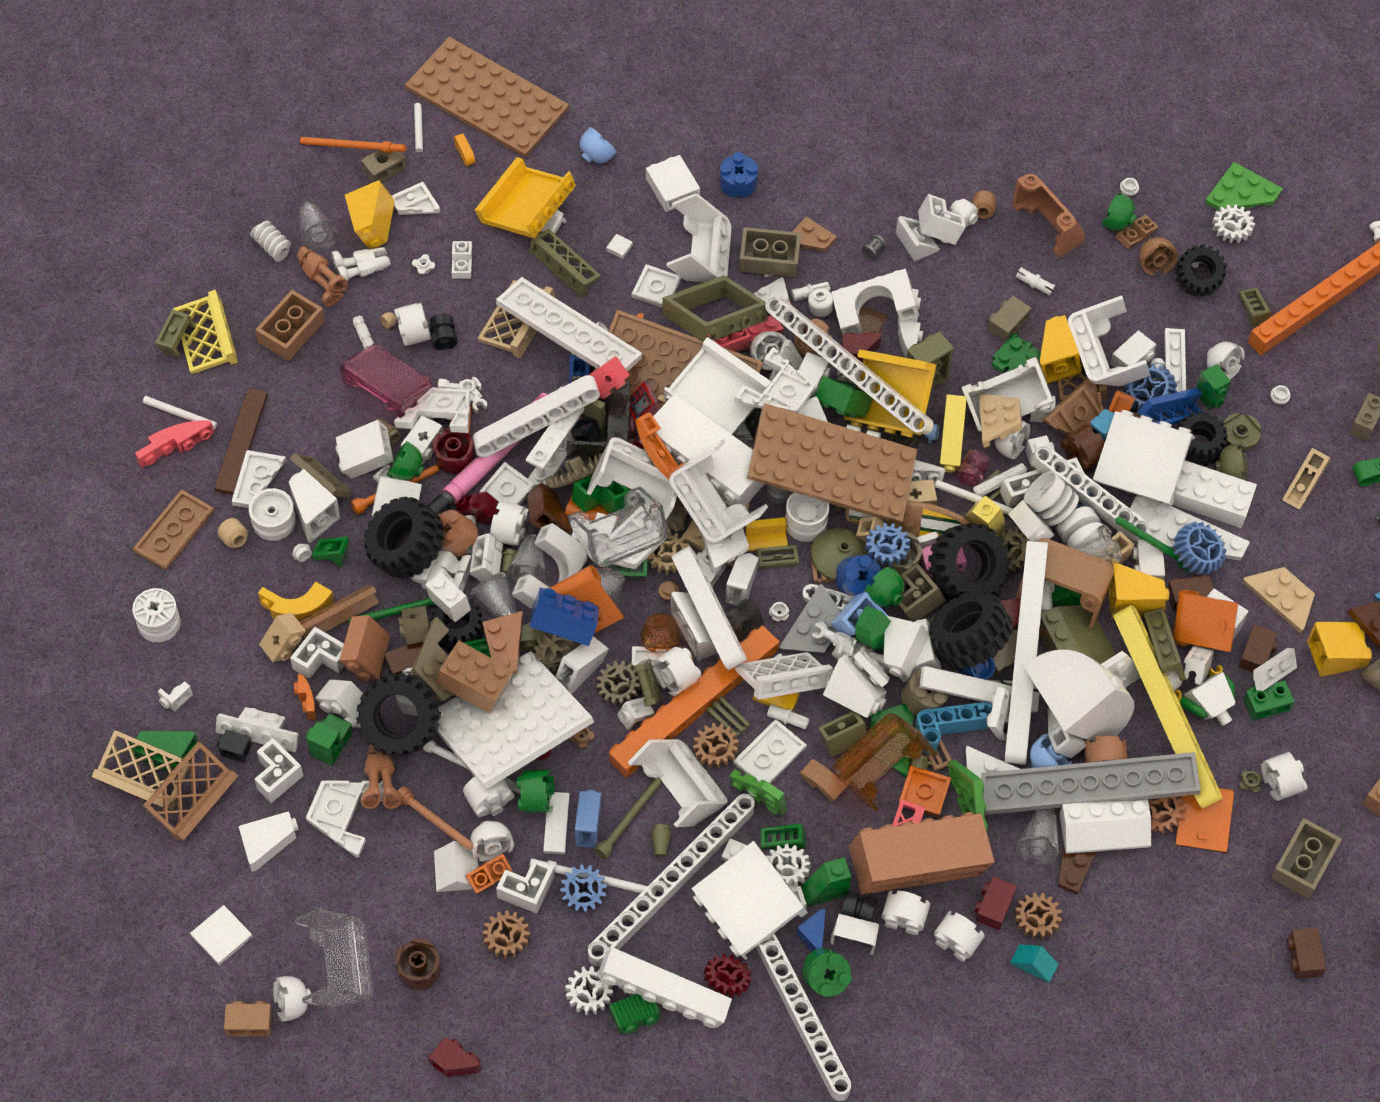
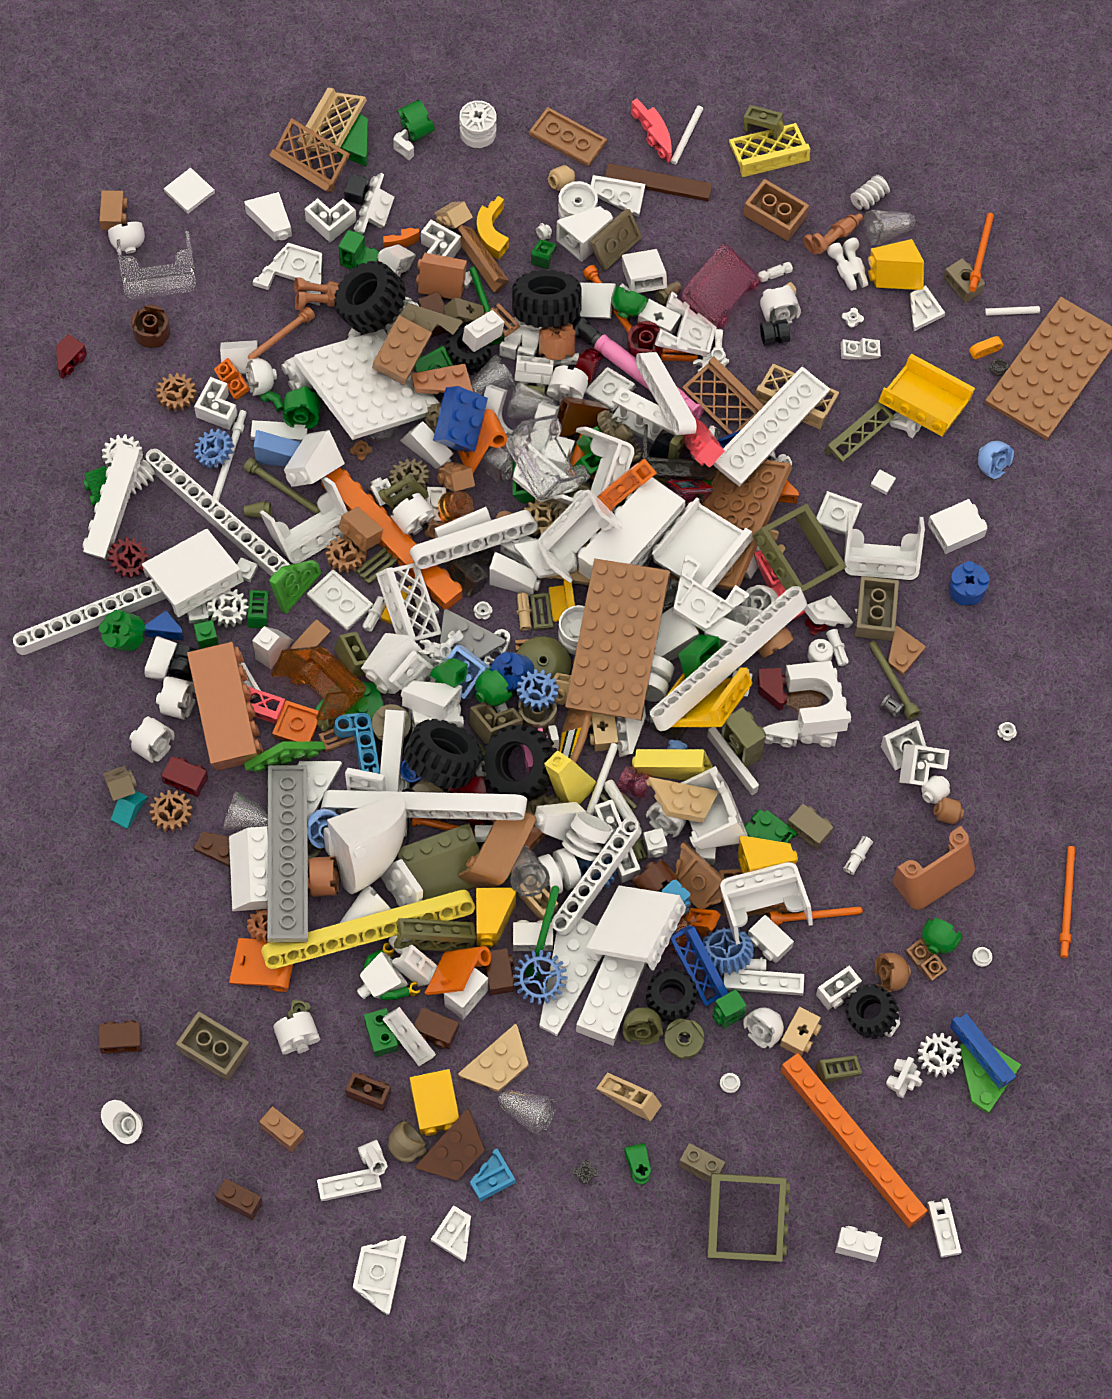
camera: 90 degrees right, 5 degrees up
none -> dark tan brick [103,765,137,801]
none -> white slope [252,626,294,669]
none -> green arm [260,390,284,412]
none -> white slope [284,430,345,487]
none -> medium nougat brick [338,507,383,551]
none -> white cone [340,885,391,923]
none -> reddish brown brick [345,1072,391,1111]
none -> green brick [397,99,435,142]
none -> medium nougat brick [437,462,475,492]
none -> medium nougat tile [484,303,520,337]
none -> clear cone [498,1089,557,1136]
none -> tan axle [517,592,532,631]
none -> medium nougat fence [682,356,764,435]
none -> white tile [707,727,759,795]
none -> orange piece [768,907,863,926]
none -> tan brick [780,1007,822,1057]
none -> white brick [816,965,862,1010]
none -> olive piece [869,641,921,720]
none -> white hips [886,1057,923,1098]
none -> blue fence [950,1013,1016,1090]
none -> clear smoke plate [990,358,1008,376]
none -> white plate [997,722,1017,741]
none -> orange bar [1059,846,1075,958]

